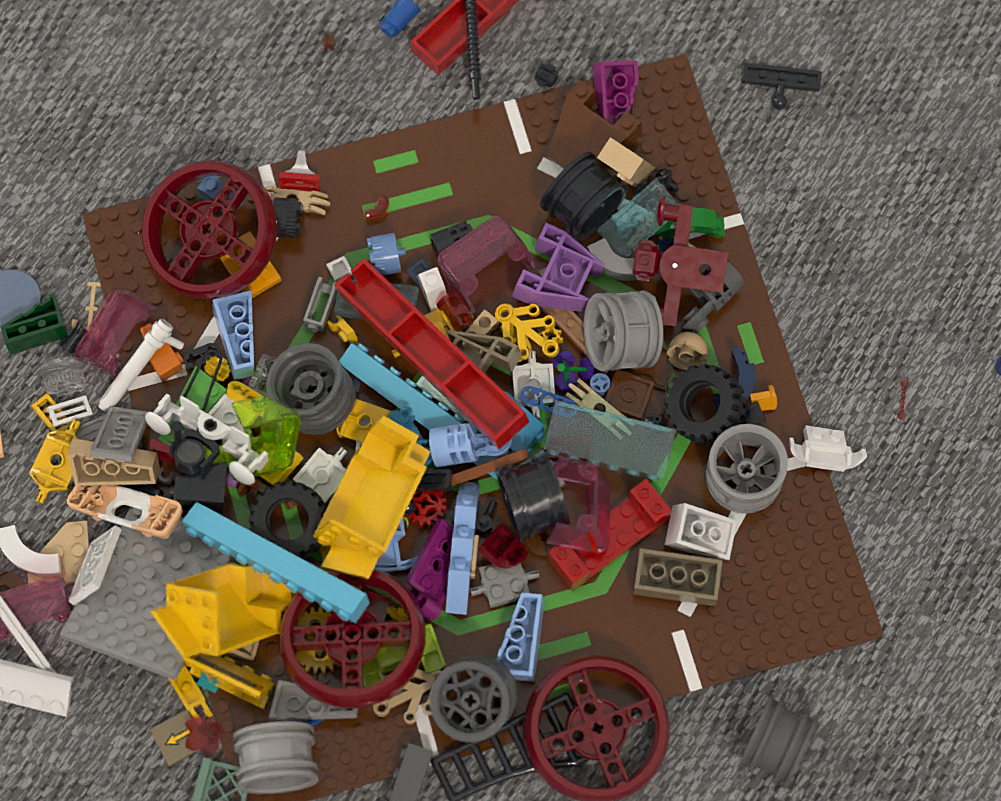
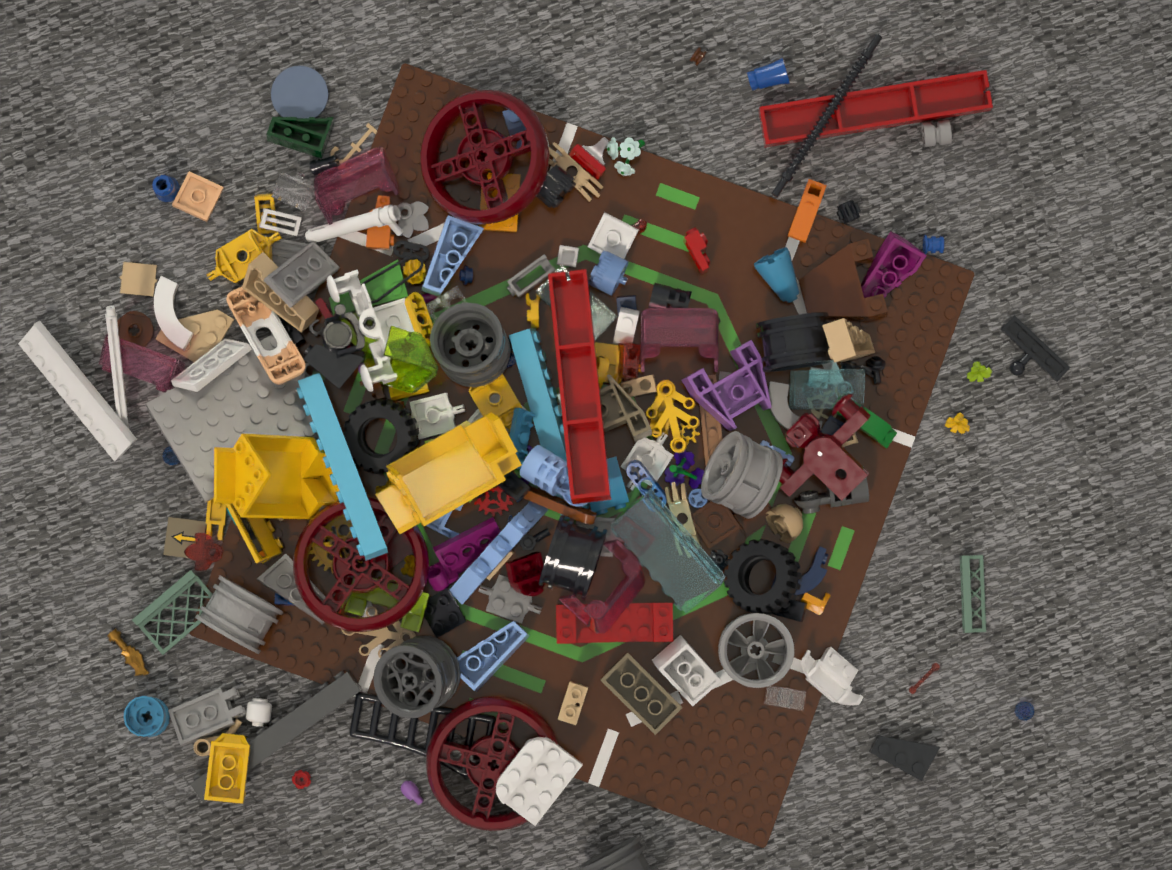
camera: 40 degrees right, 15 degrees up
none -> tile [163,446,180,465]
none -> light grey plate [397,201,429,238]
none -> black hinge [424,587,467,638]
none -> dark blue plate [459,266,473,285]
none -> white plate [496,737,583,826]
none -> tan window [558,681,588,725]
none -> white tile [588,213,639,259]
none -> light aqua plant [607,137,645,176]
none -> red plate [683,227,711,275]
none -> dark azure cone [754,247,800,303]
none -> clear brick [764,685,806,711]
none -> orange slope [788,179,827,243]
none -> black wedge [869,735,940,781]
none -> blue bush [923,235,944,254]
none -> yellow plant [945,413,970,434]
none -> sand green fence [960,555,986,633]
none -> lime plant [967,362,992,382]

